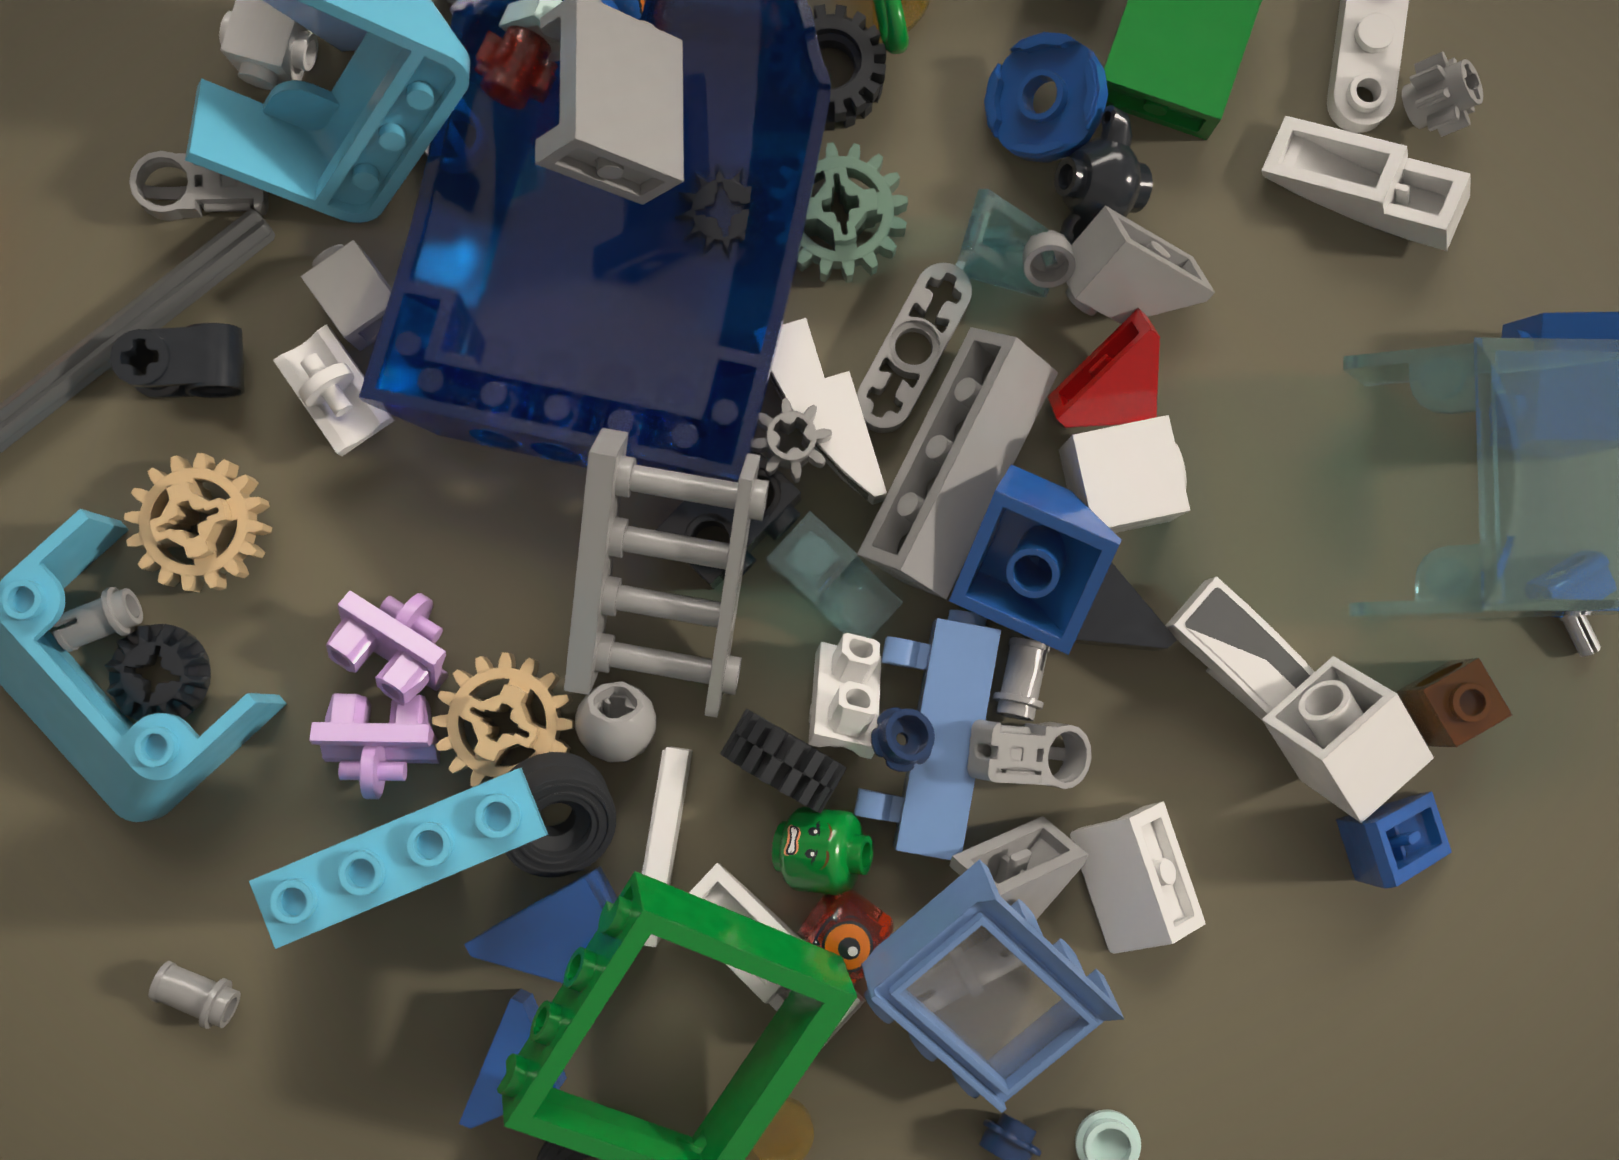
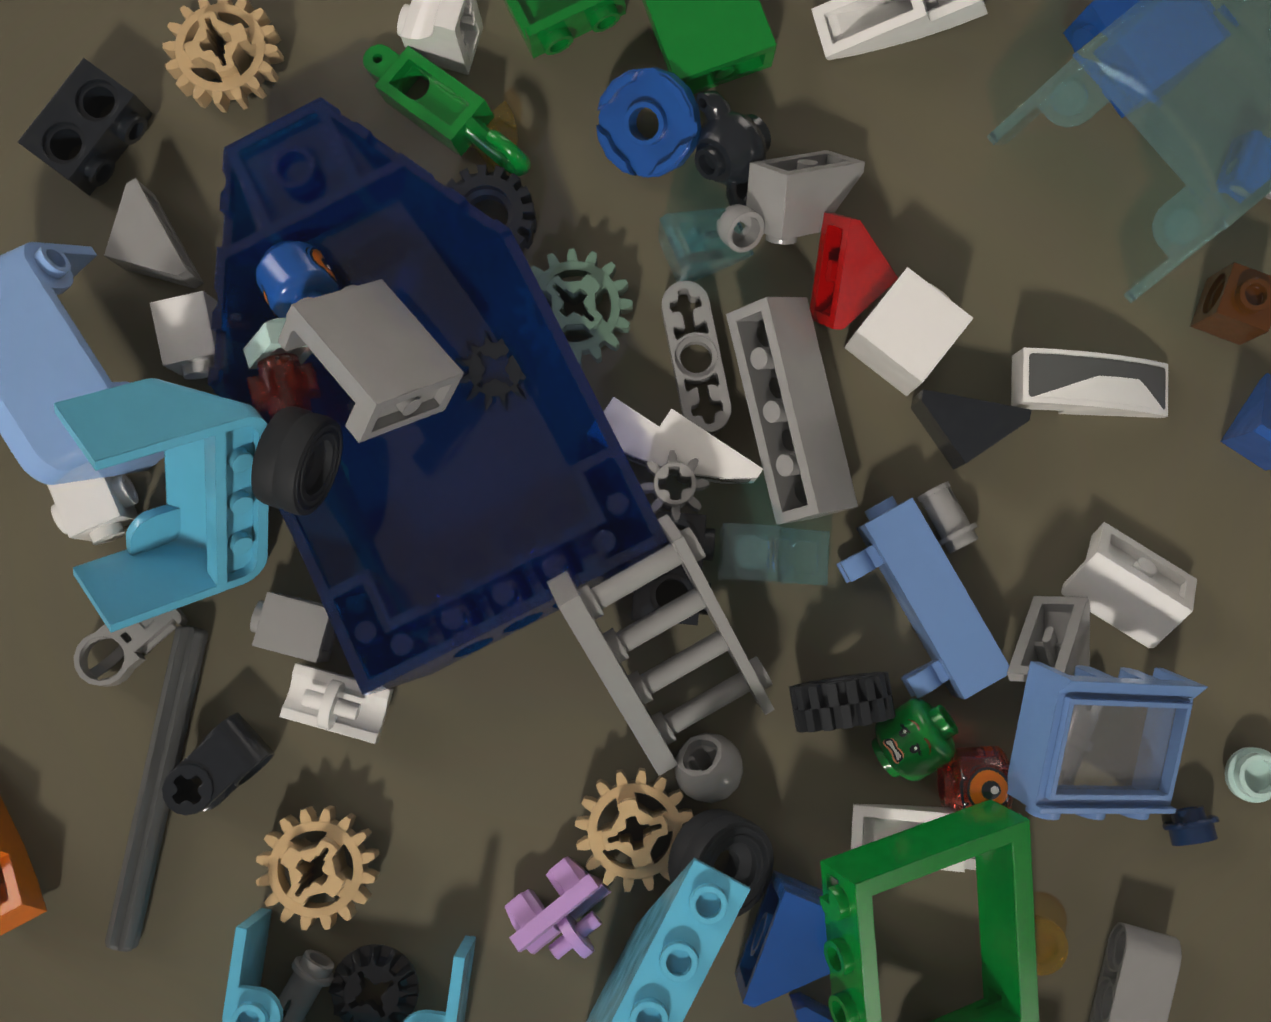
camera: 35 degrees left, 0 degrees up
lavender hips [326,591,448,706] -> none
white tile [642,746,693,947] -> none
white hips [808,633,881,759] -> none
dark blue plate [871,707,935,772] -> none
blue slope [949,464,1121,655] -> none
light grey piece [967,719,1092,789] -> none
white head [1262,656,1434,823] -> none
none -> black tyre [251,406,343,516]

